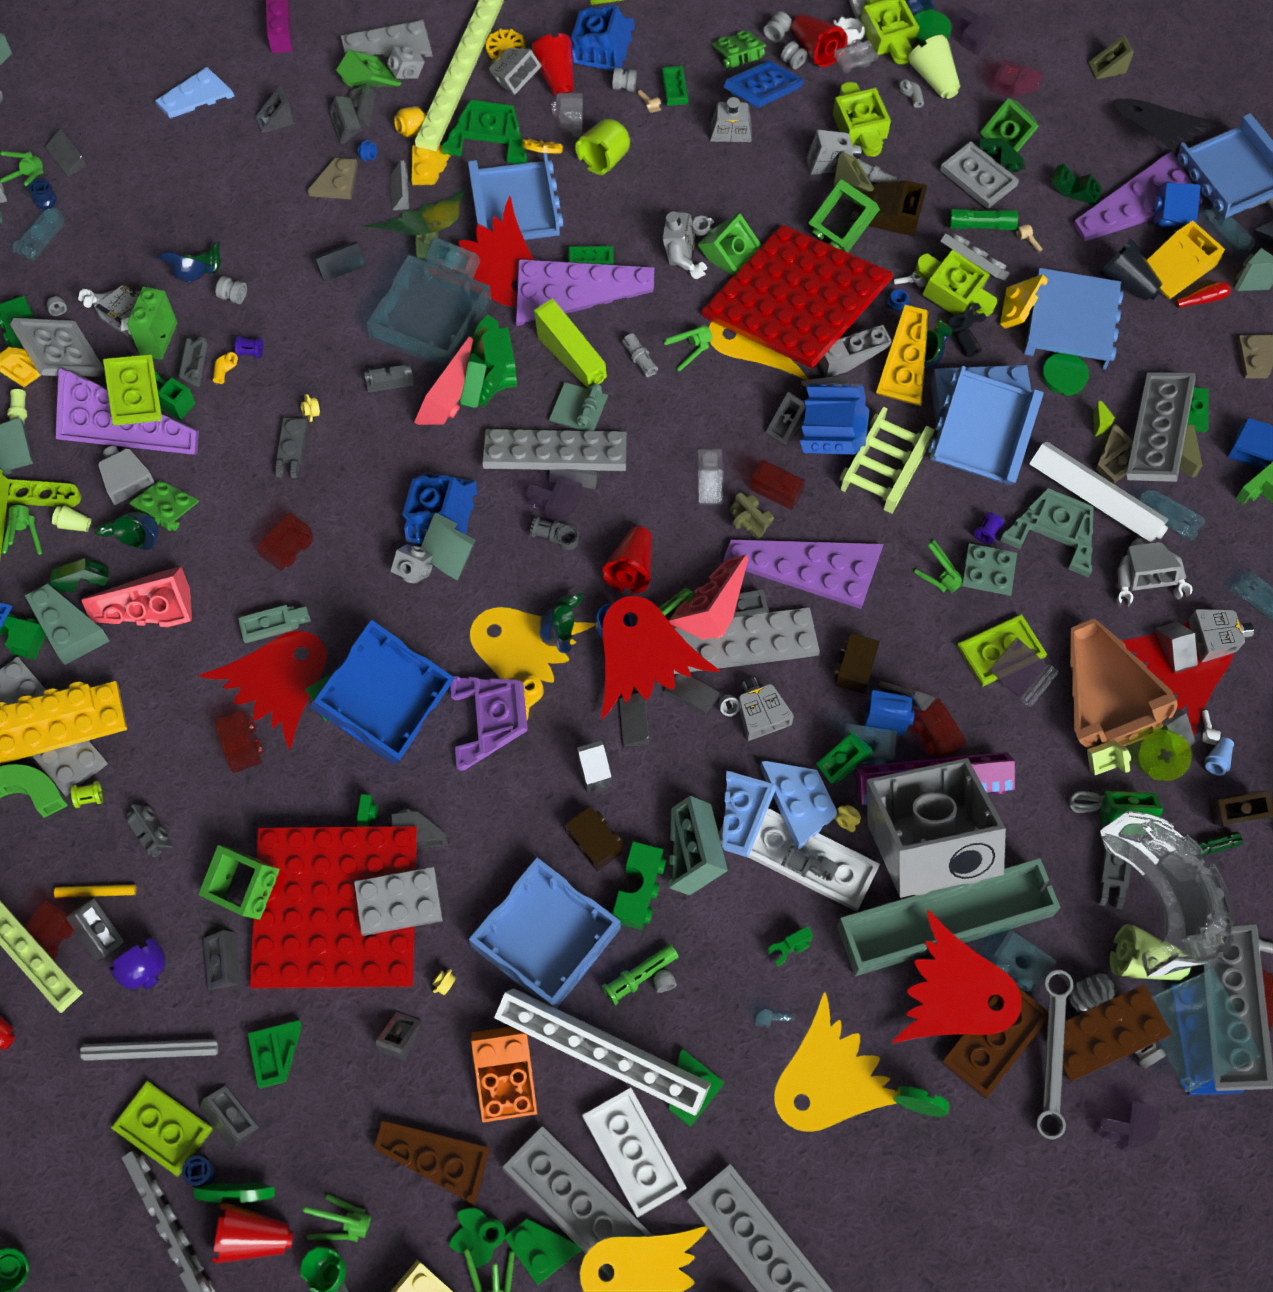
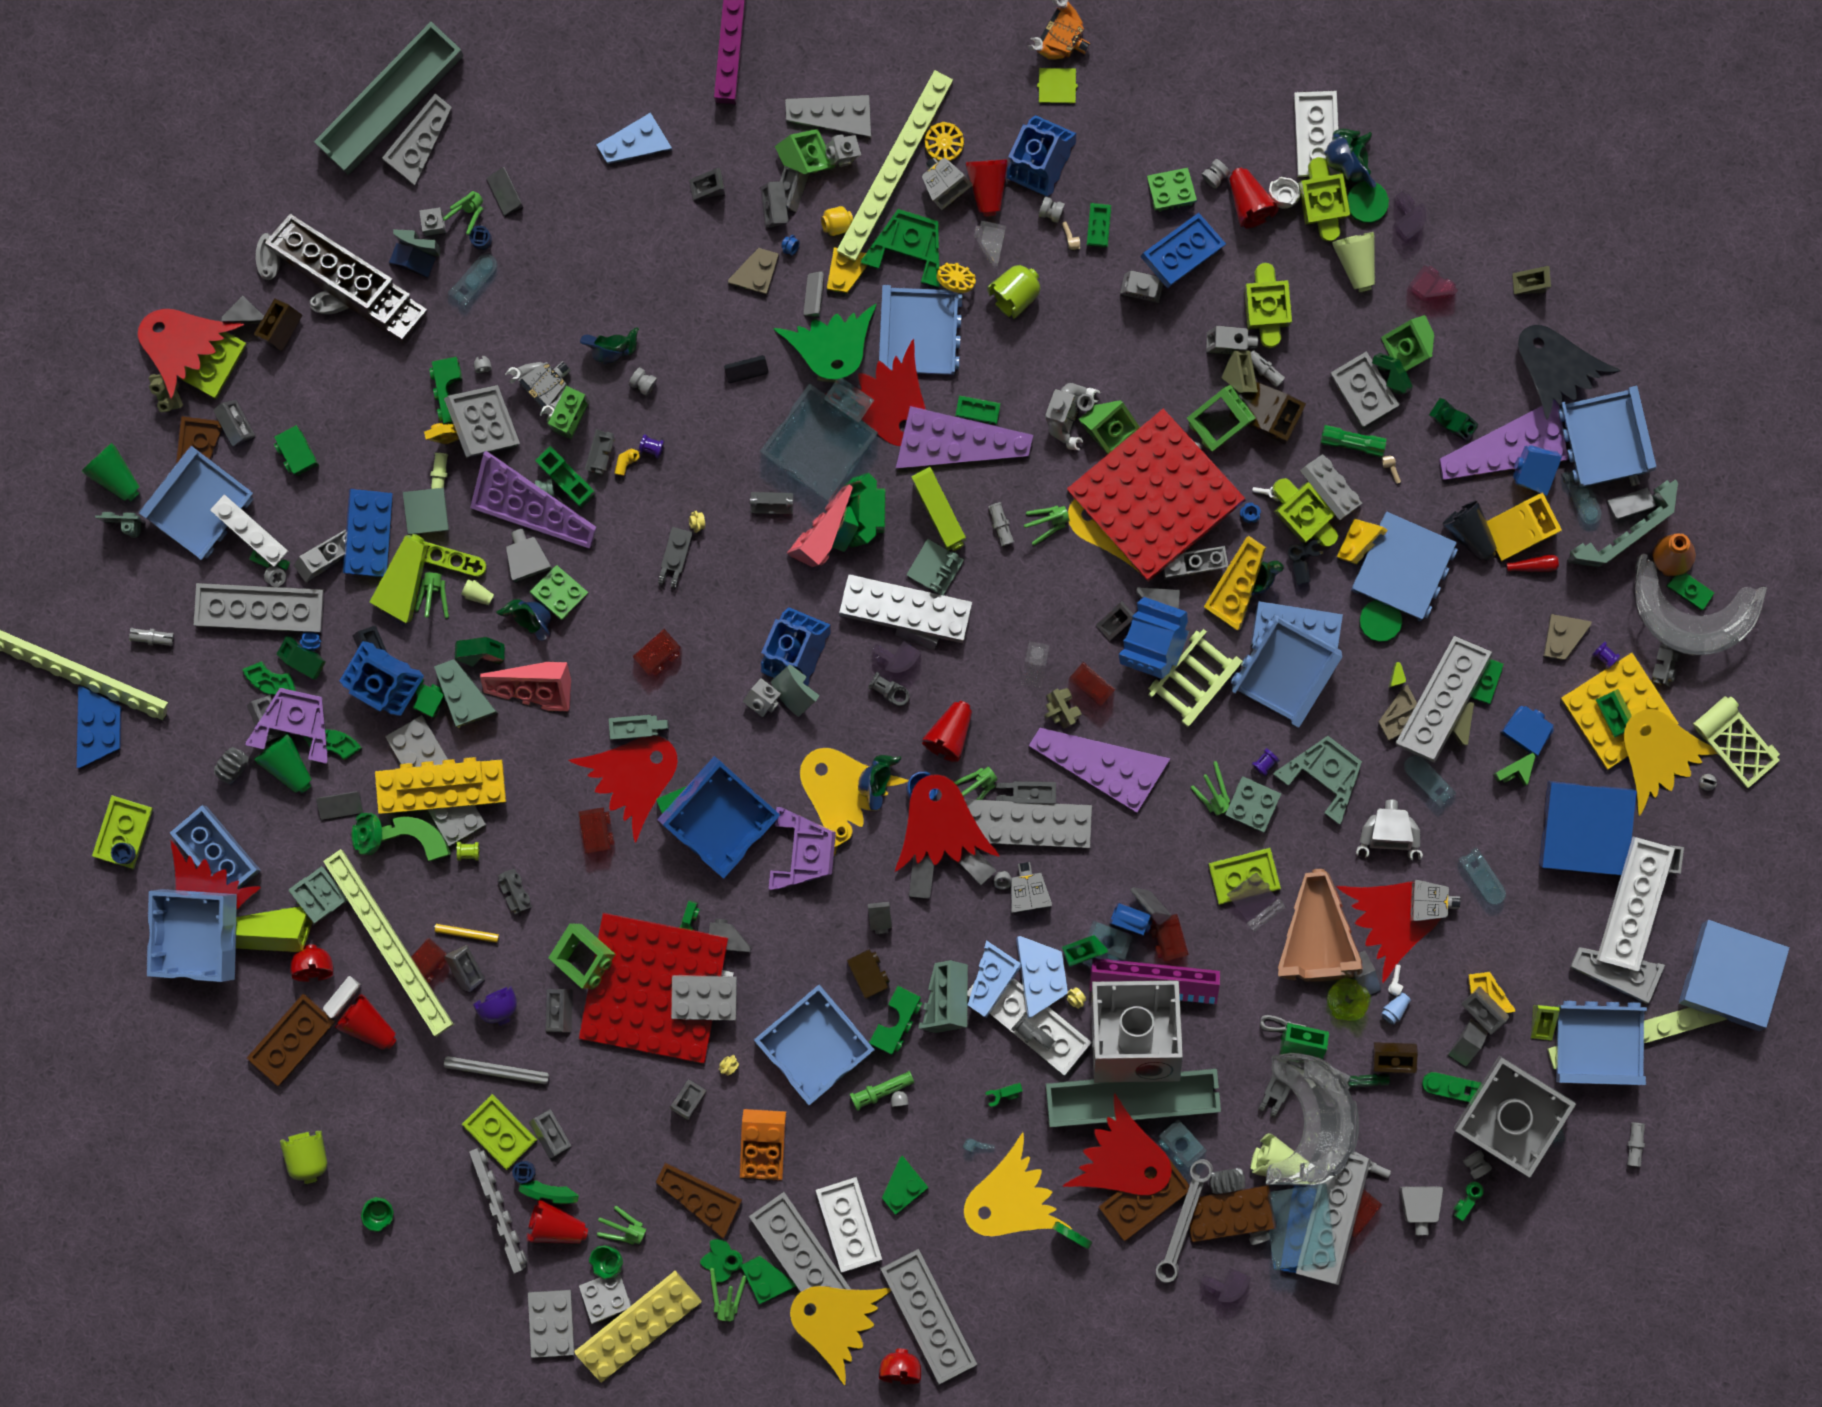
camera: 15 degrees right, 20 degrees up
lime plate [103,355,162,426] -> none
green wing [248,1020,302,1089] -> none
white brick [494,988,711,1115] -> none
coral wedge [669,554,748,640] -> none
light grey wheel [781,41,808,70] -> none
dark brown brick [833,633,880,694] -> none
clear hips [834,38,878,74] -> none
light grey arm [899,79,924,108] -> none
white brick [1030,442,1169,543] -> none
yellowish green bracket [1087,740,1131,775] -> none
flat silver slope [1154,622,1198,673] -> none

